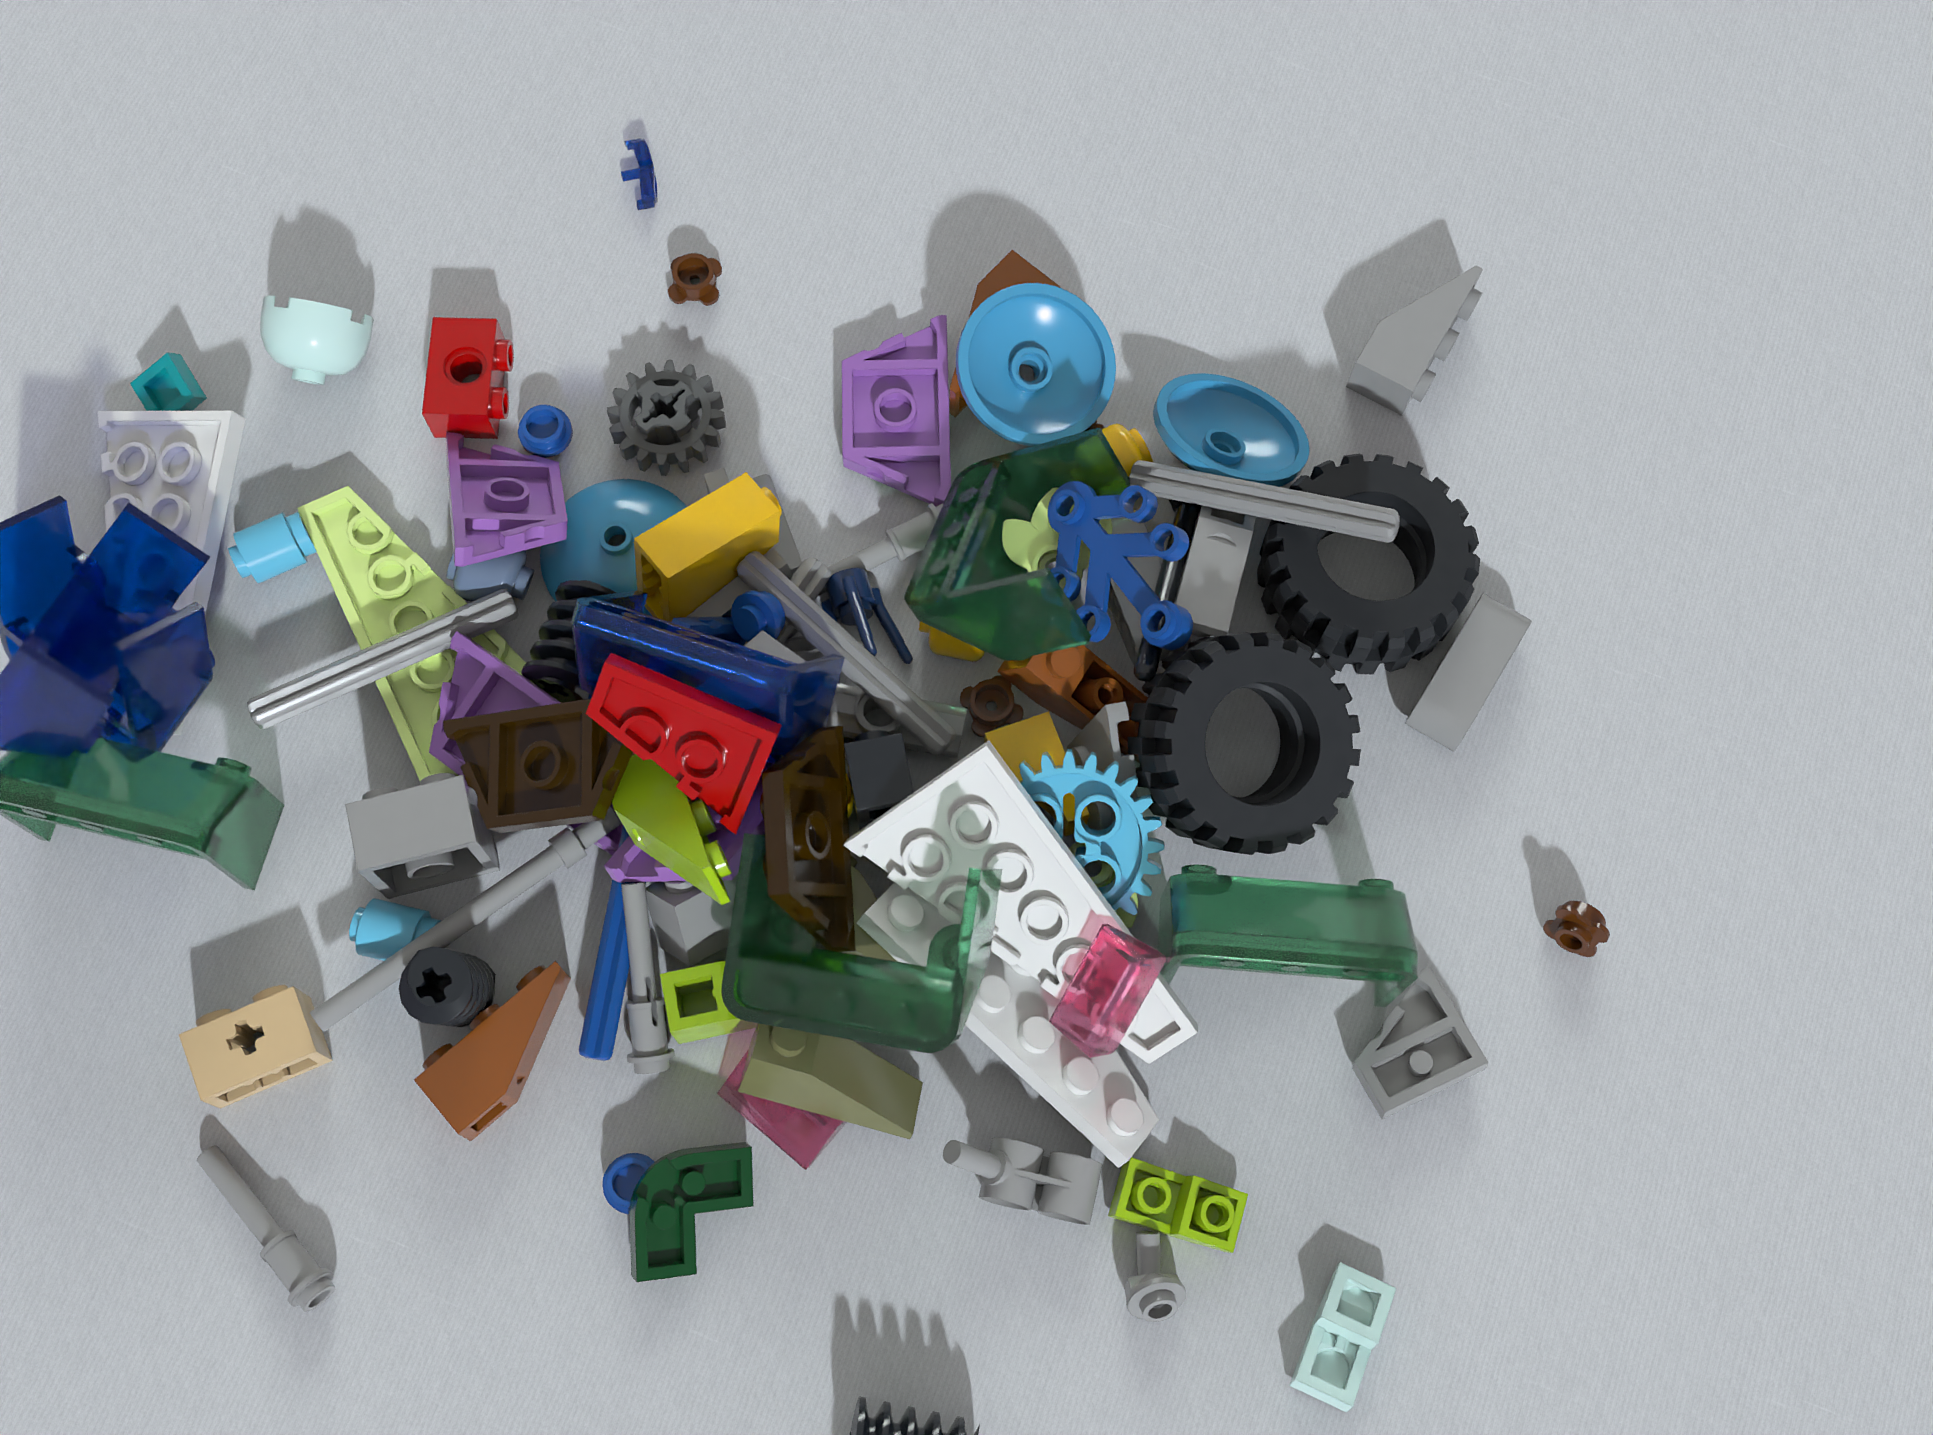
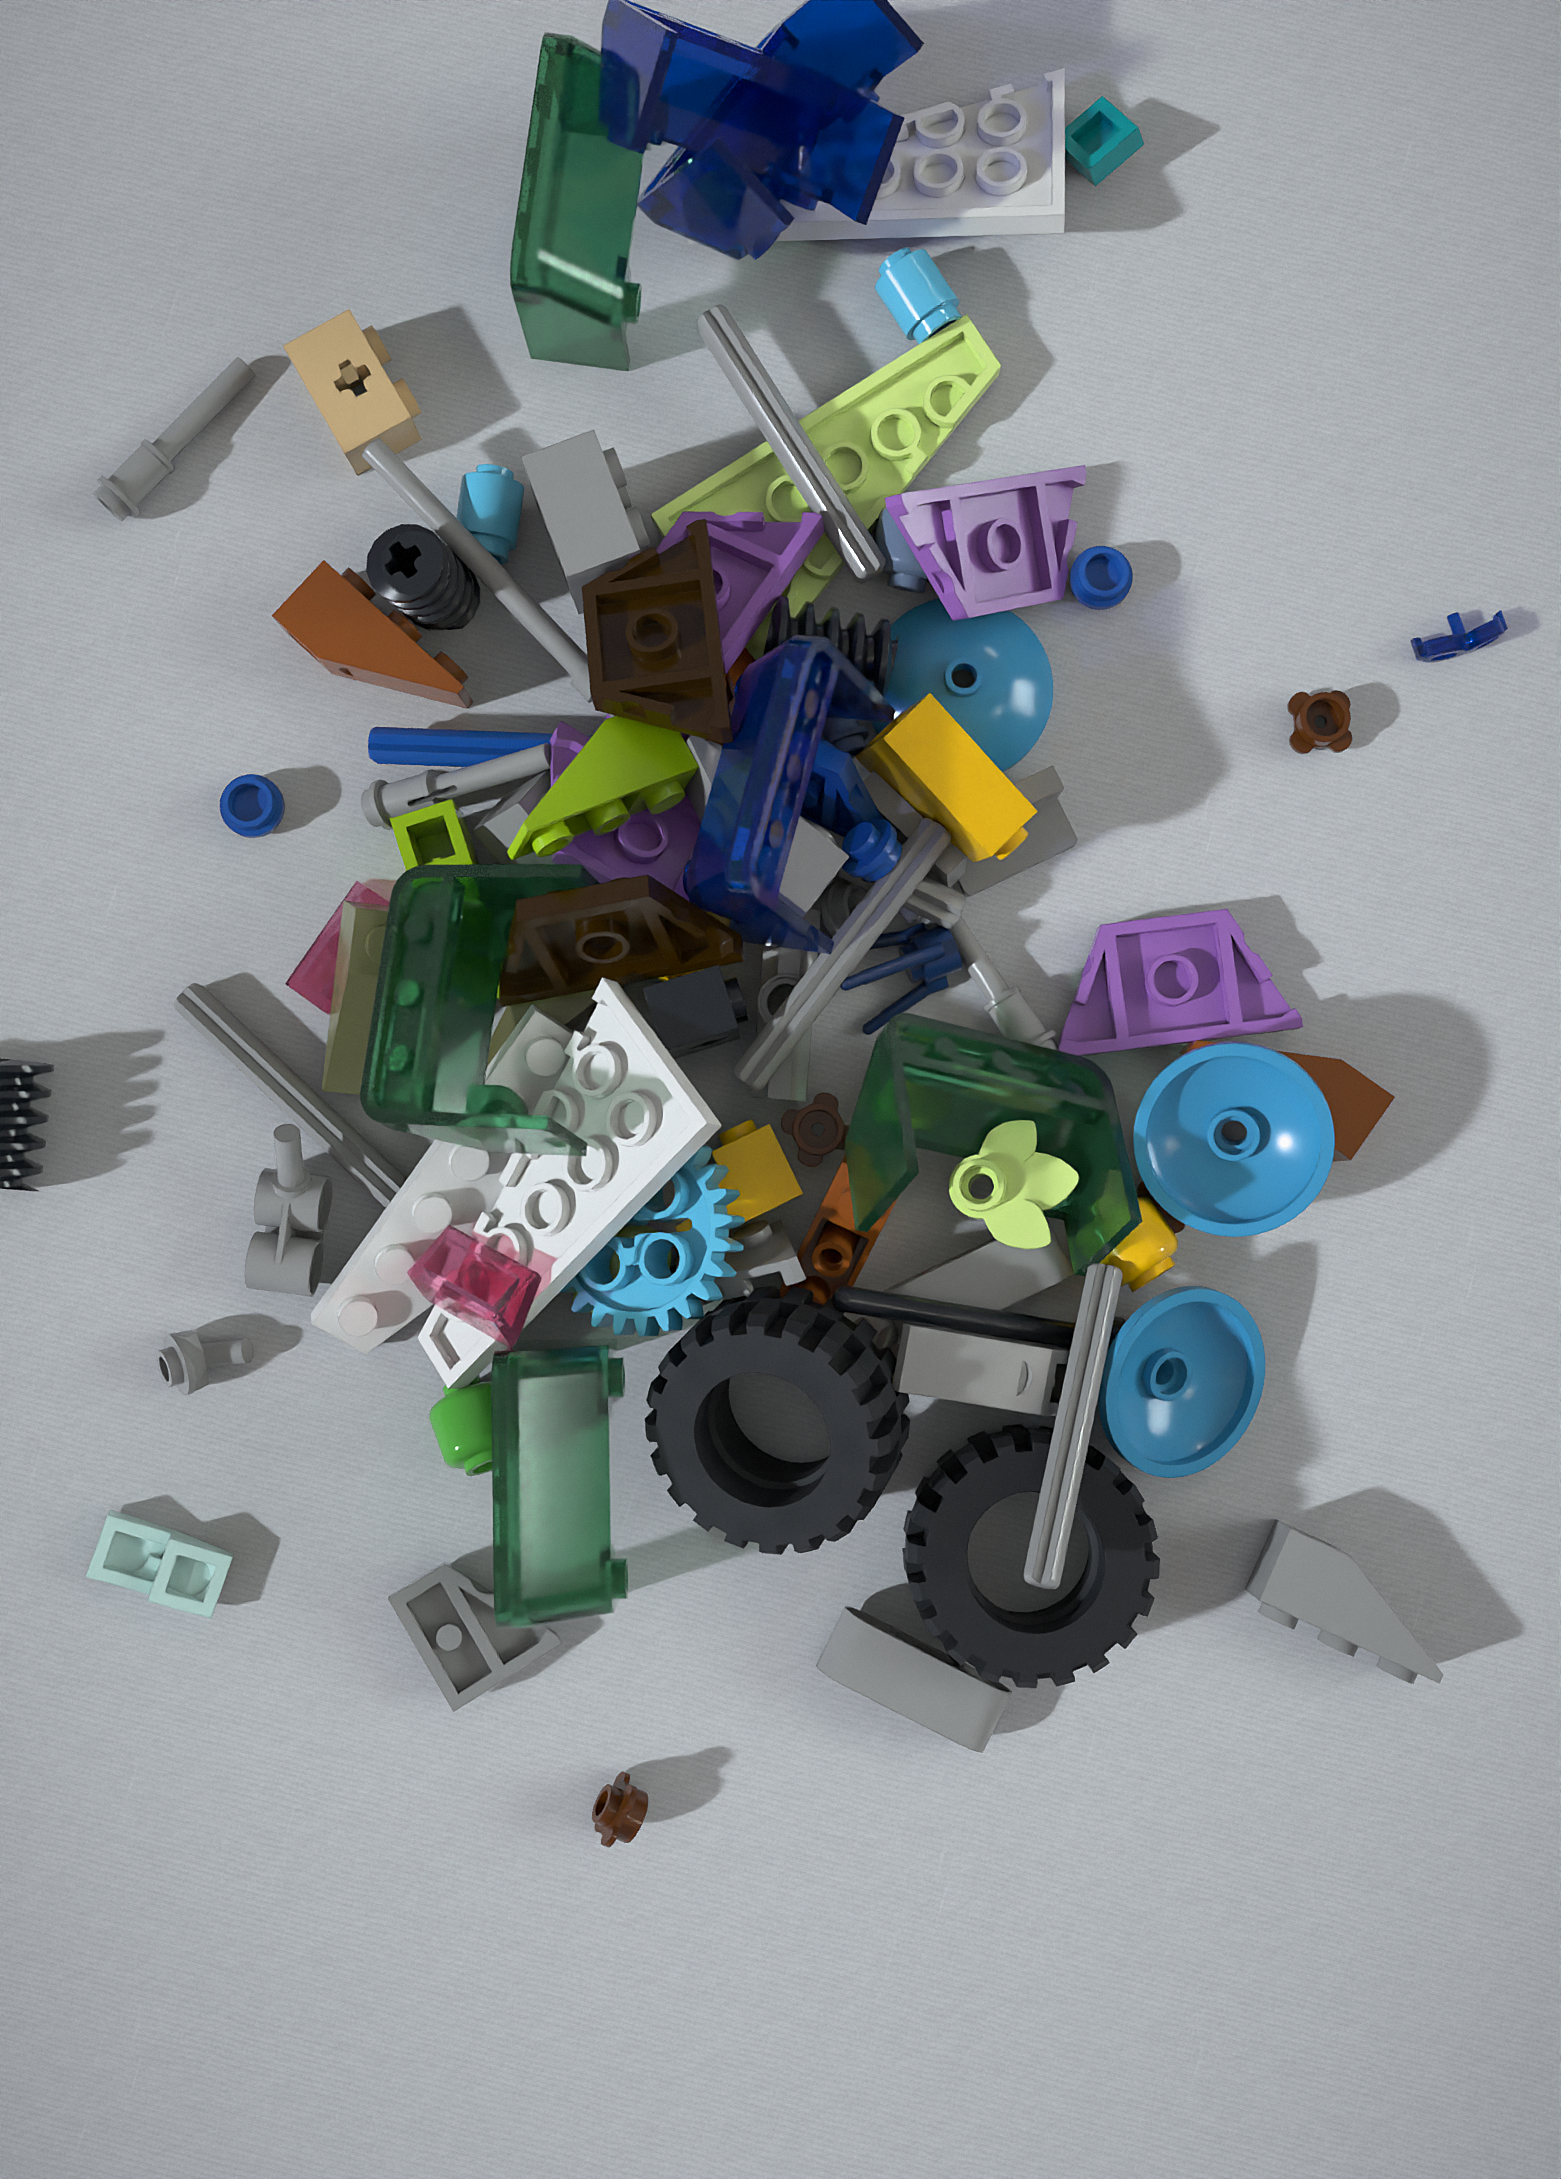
camera: 85 degrees right, 15 degrees up
light aqua cylinder [260,295,374,385] -> none
red brick [422,317,514,439] -> none
red wing [586,653,782,835] -> none
dark grey gear [607,360,726,476] -> none
dark green plate [629,1142,754,1282] -> none
blue plant [1042,481,1193,650] -> none
lime slope [1108,1157,1248,1253] -> none
none -> light grey axle [174,983,407,1208]
none -> bright green head [429,1375,523,1476]

